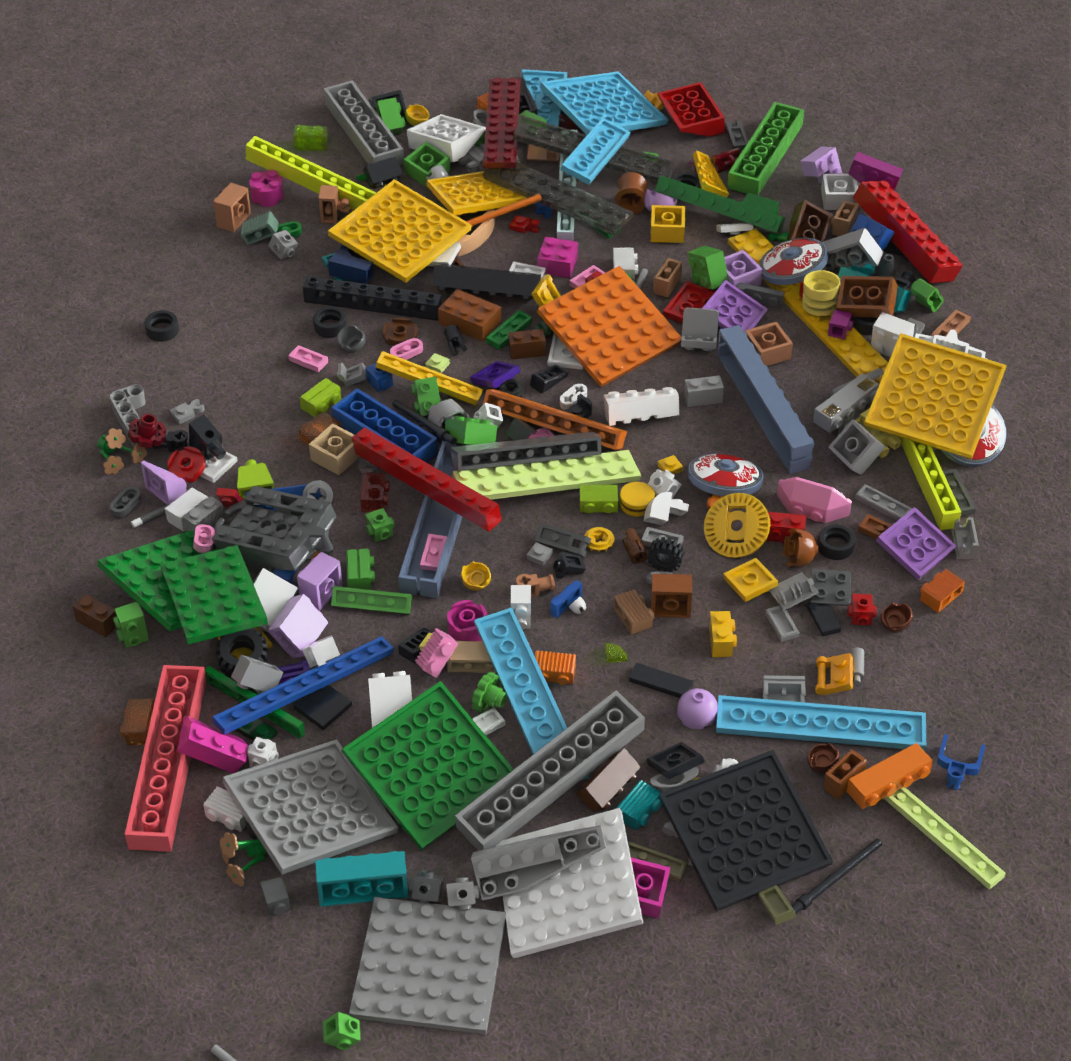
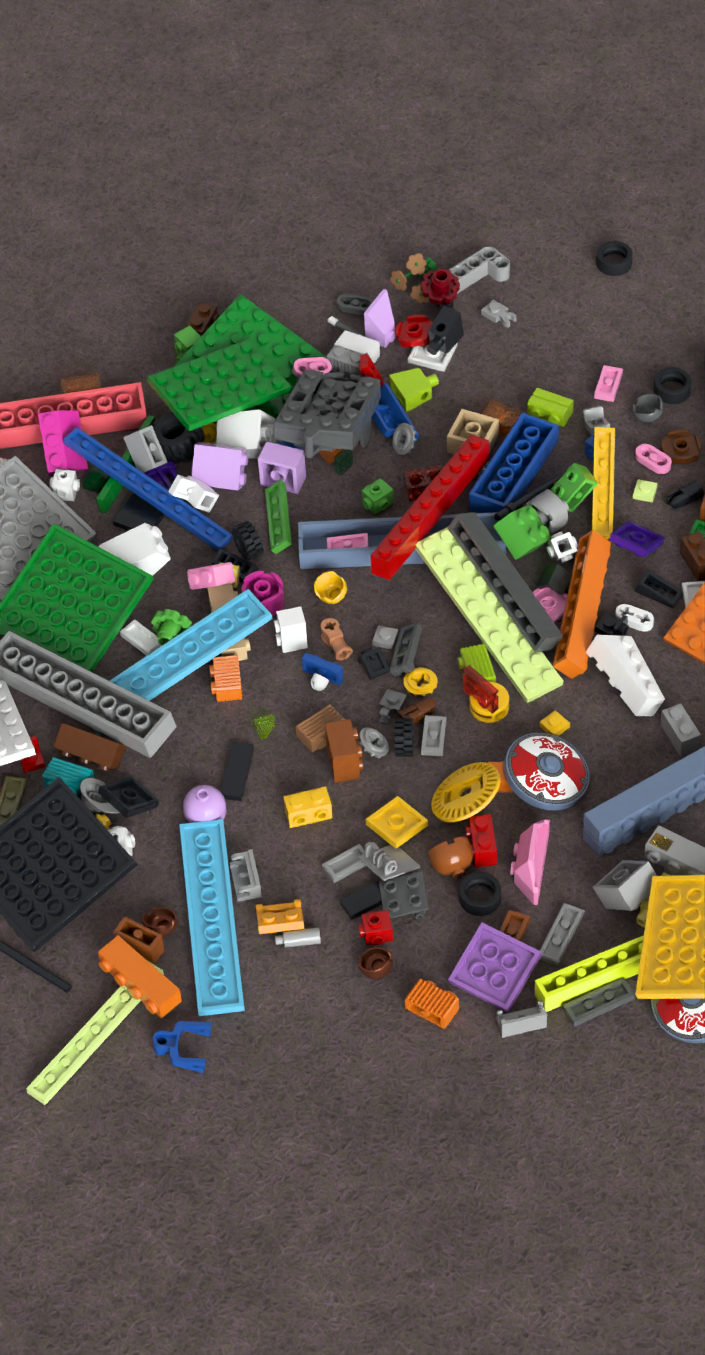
camera: 80 degrees right, 5 degrees up
bright green brick [346,549,375,590] -> none
pearl dark grey gear [496,379,524,398] -> none
white brick [644,492,689,526] -> none
white brick [648,469,682,499] -> none
none -> black tyre [232,520,264,561]
none -> flat silver plate [379,689,407,724]
none -> clear red plate [463,665,498,714]

